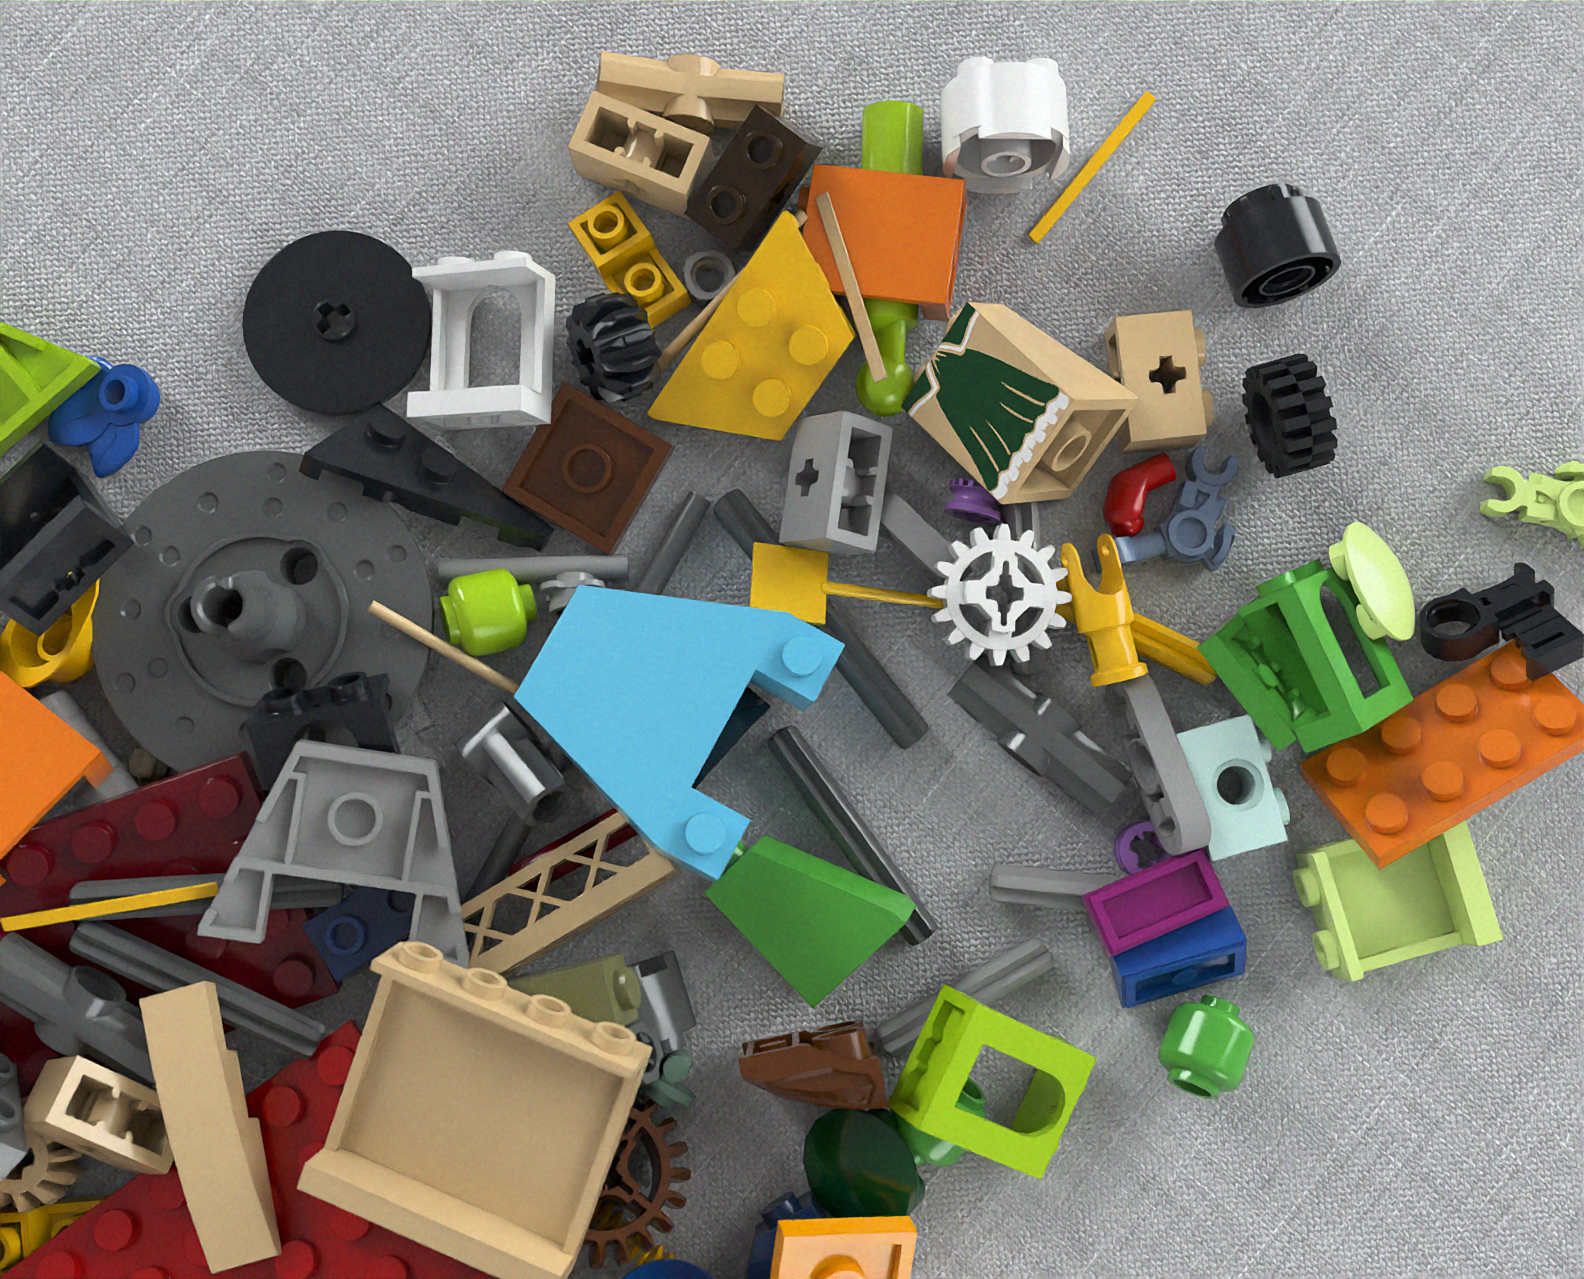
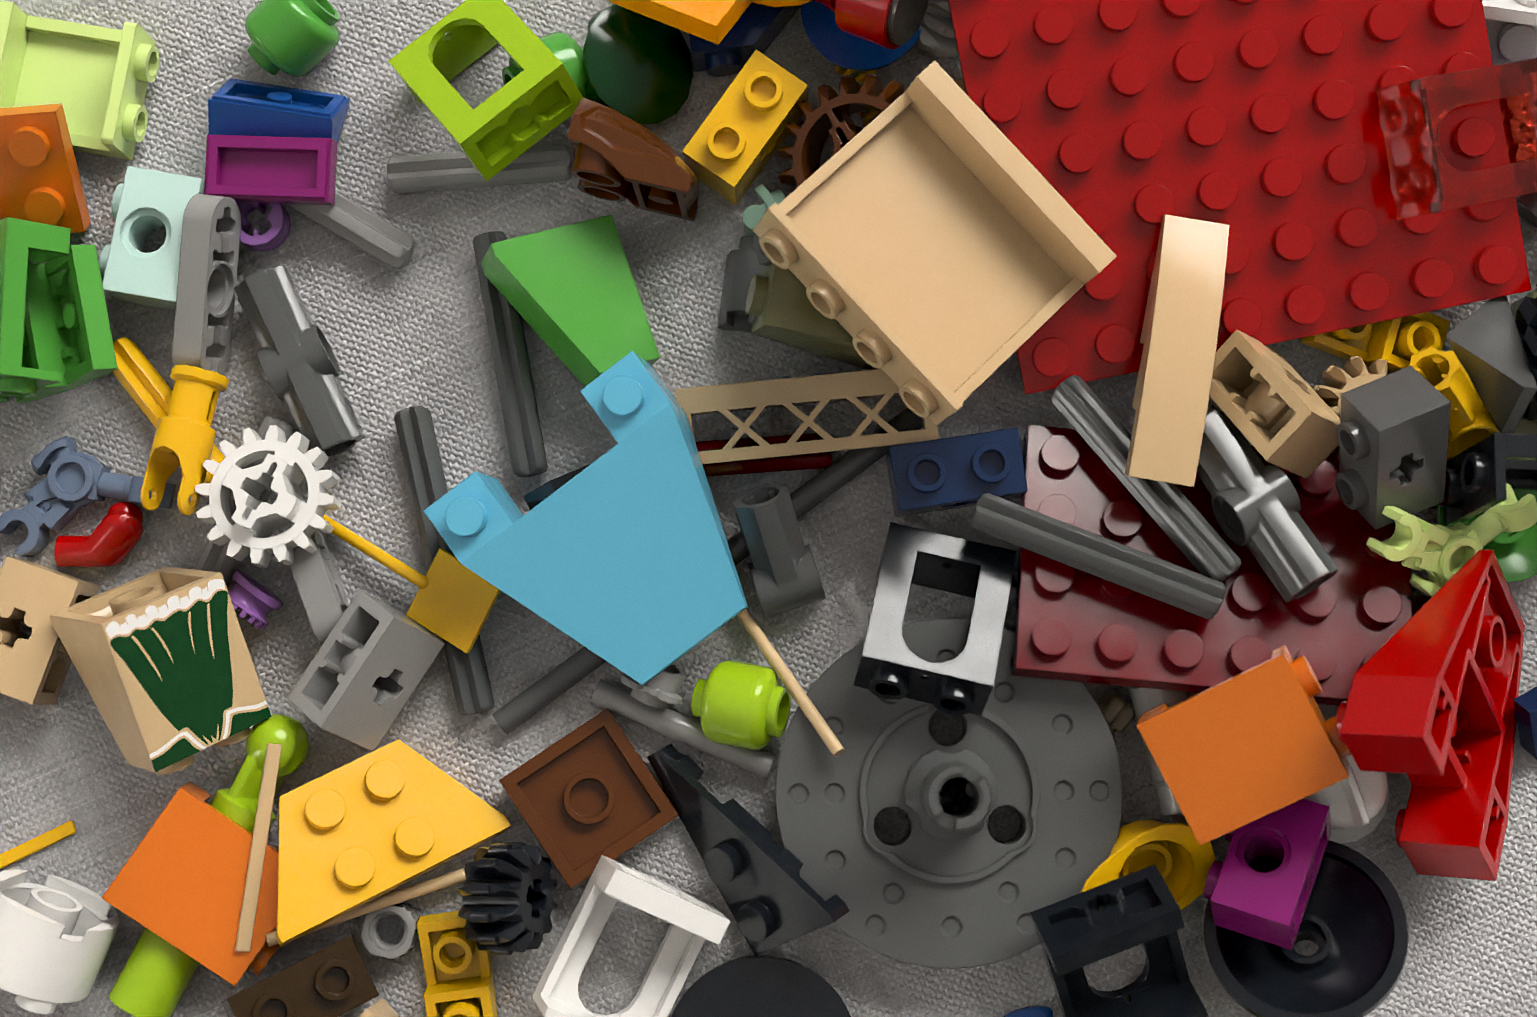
camera: 150 degrees left, 0 degrees up
yellow piece [0,882,219,932] -> none
light grey wing [197,739,469,969] -> none
none -> yellow brick [682,49,808,206]

